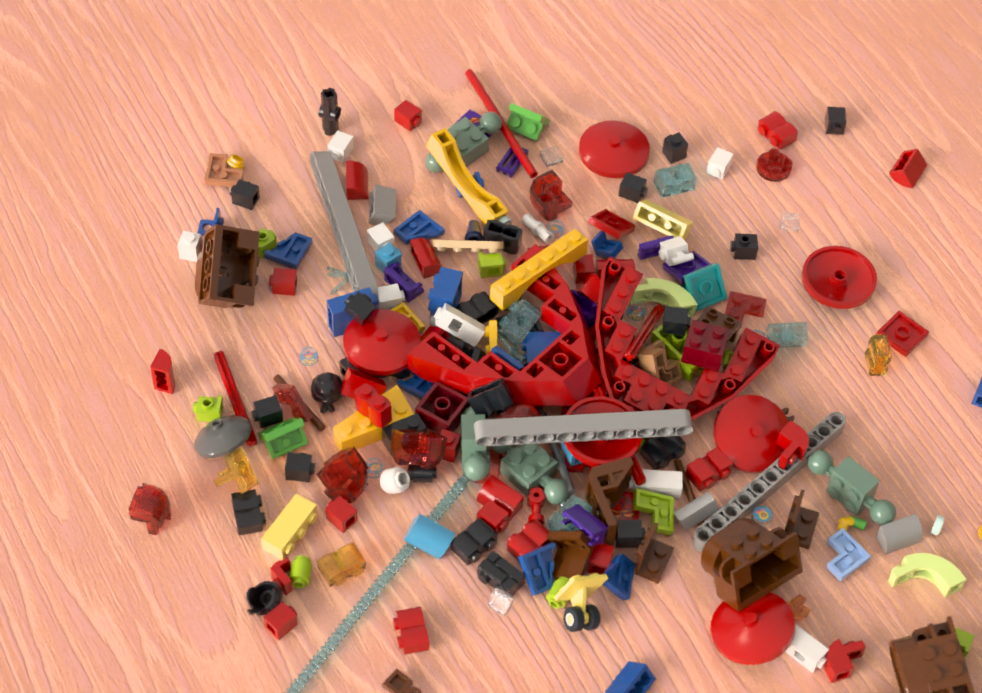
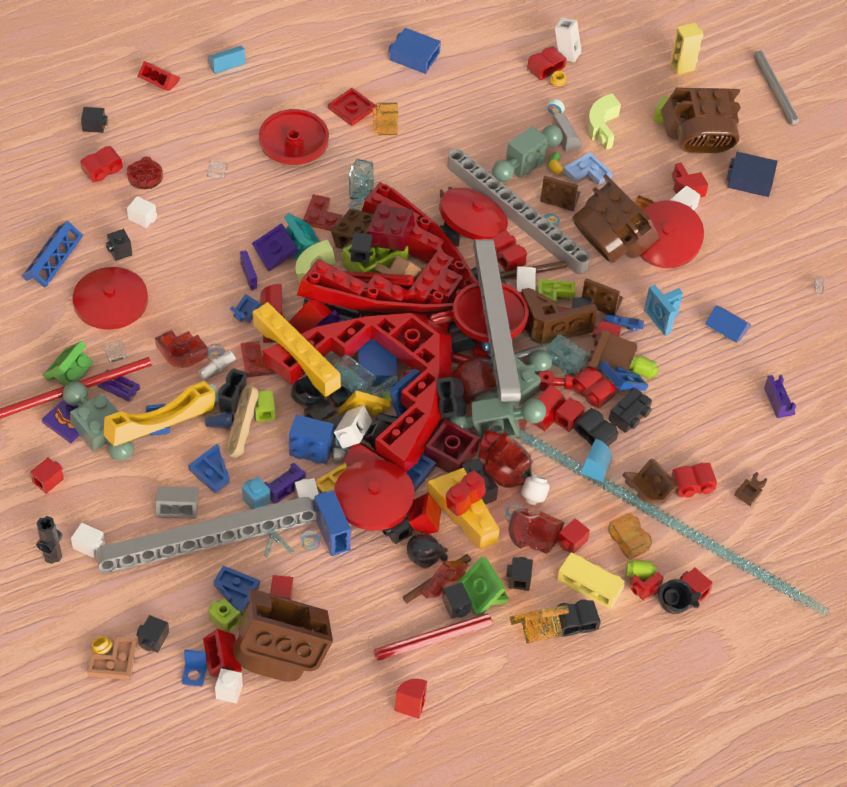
camera: 90 degrees left, 0 degrees up
clear red brick [128,483,172,535] -> none
lime brick [193,395,224,422] -> none
dark grey dish [194,415,252,458] -> none
clear tile [299,347,319,366] -> none
black brick [344,291,376,326] -> none
red brick [346,161,369,200] -> none
white brick [367,222,394,251] -> none
red brick [410,238,442,279] -> none
clear tile [487,587,515,616] -> none
light yellow plate [554,573,608,632] -> none
dark purple hinge [561,504,608,547] -> none
red tile [587,209,636,240] -> none
black brick [618,172,648,203] -> none
light yellow brick [633,199,694,240] -> none
clear light blue brick [654,163,697,198] -> none
white brick [659,236,694,266] -> none
light grey brick [674,491,719,531] -> none
black brick [730,233,758,260] -> none
red brick [776,420,809,469] -> none
none -> blue fence [22,221,83,288]
none -> dark azure brick [208,45,245,74]
none -> reddish brown bracket [622,459,679,503]
none -> dark azure bracket [644,285,683,336]

